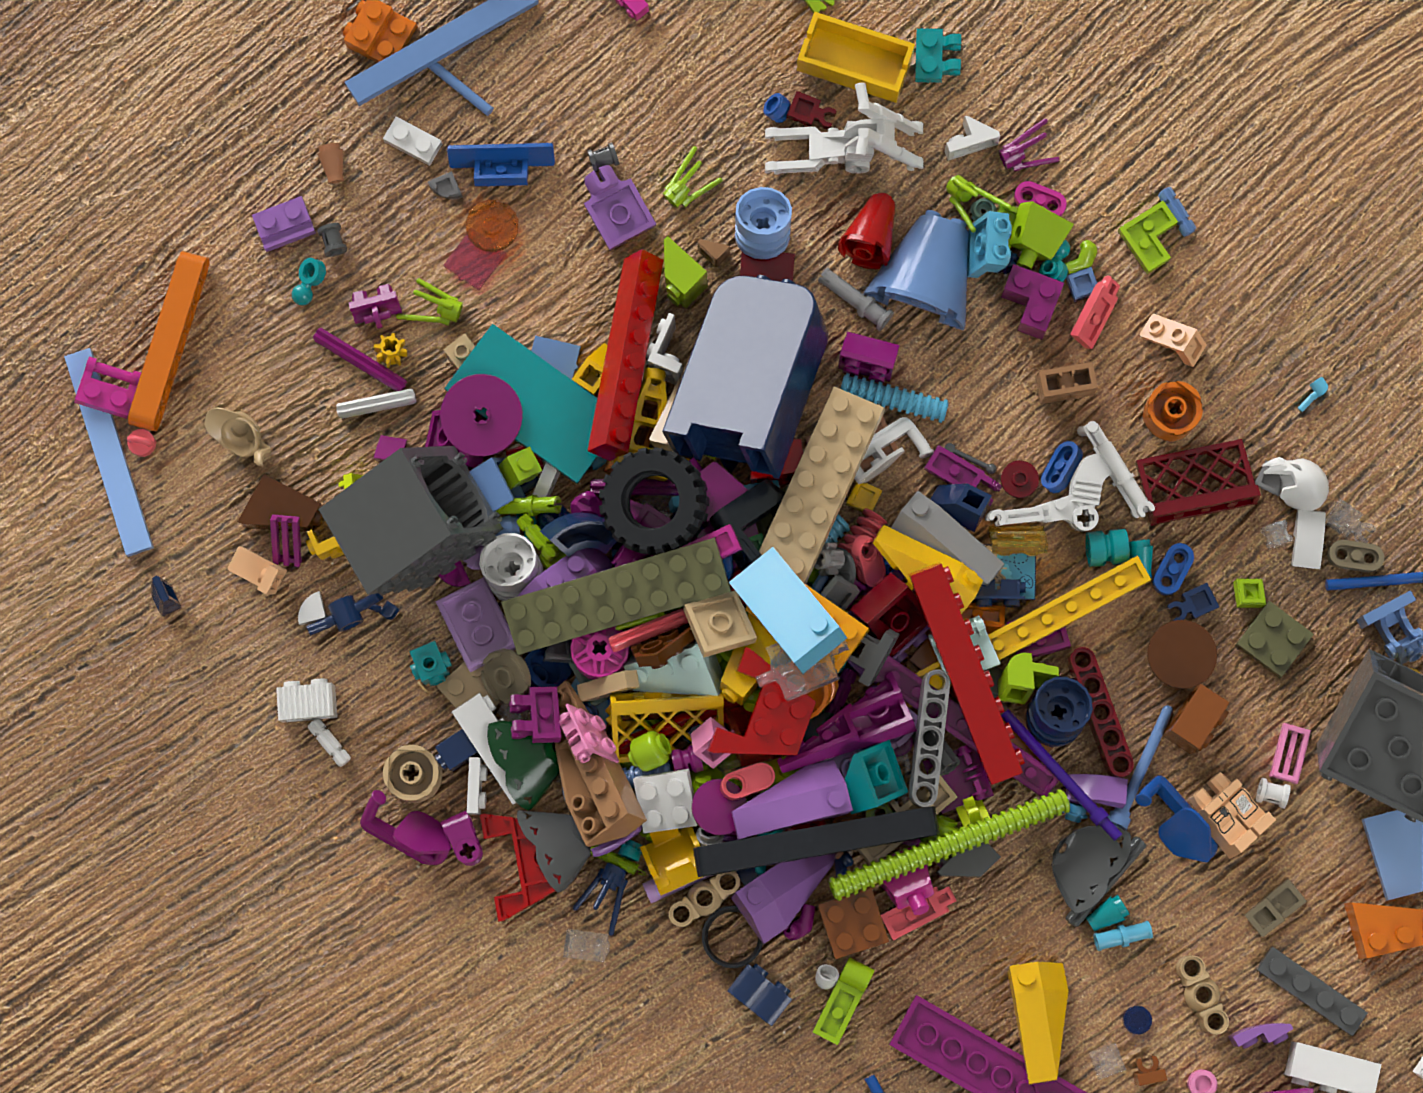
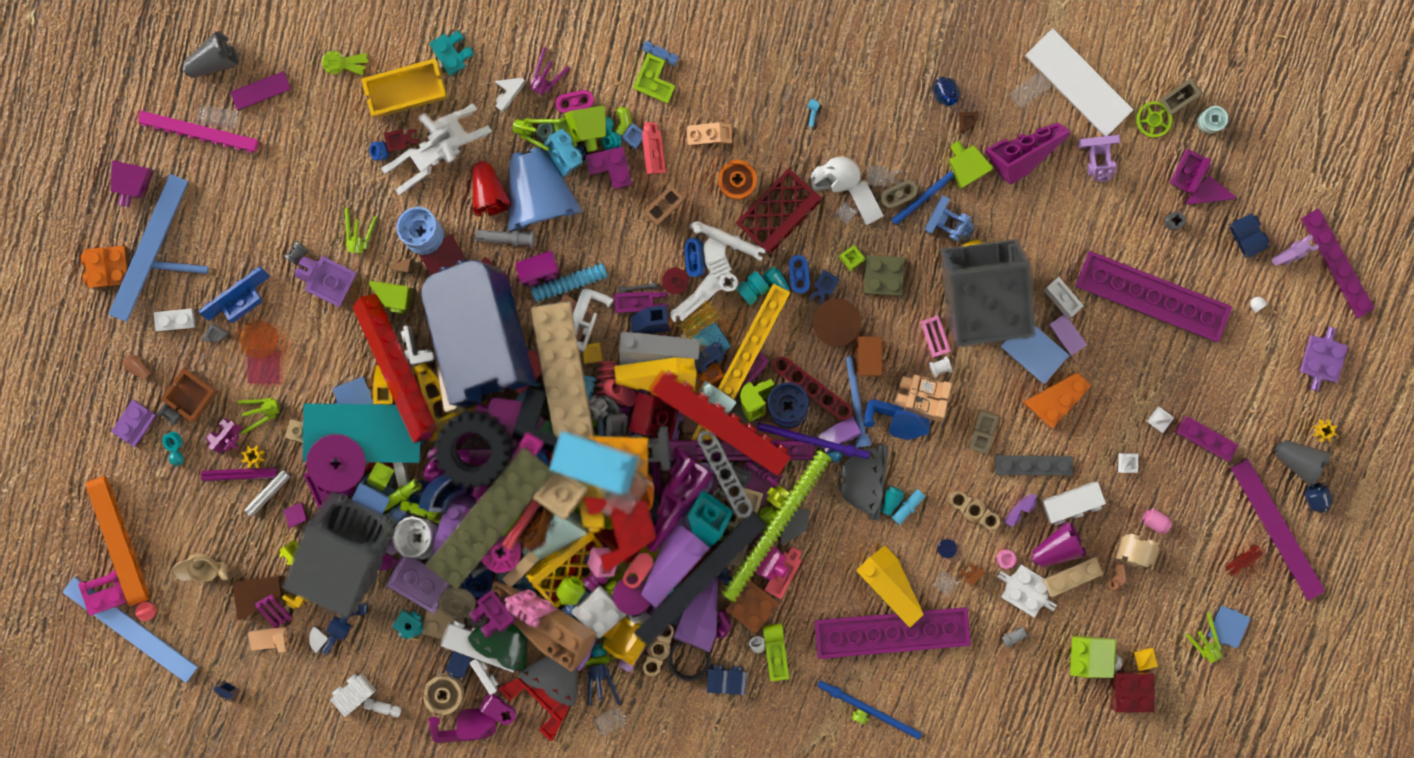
camera: 40 degrees left, 10 degrees up
none -> dark orange piece [161,368,219,422]

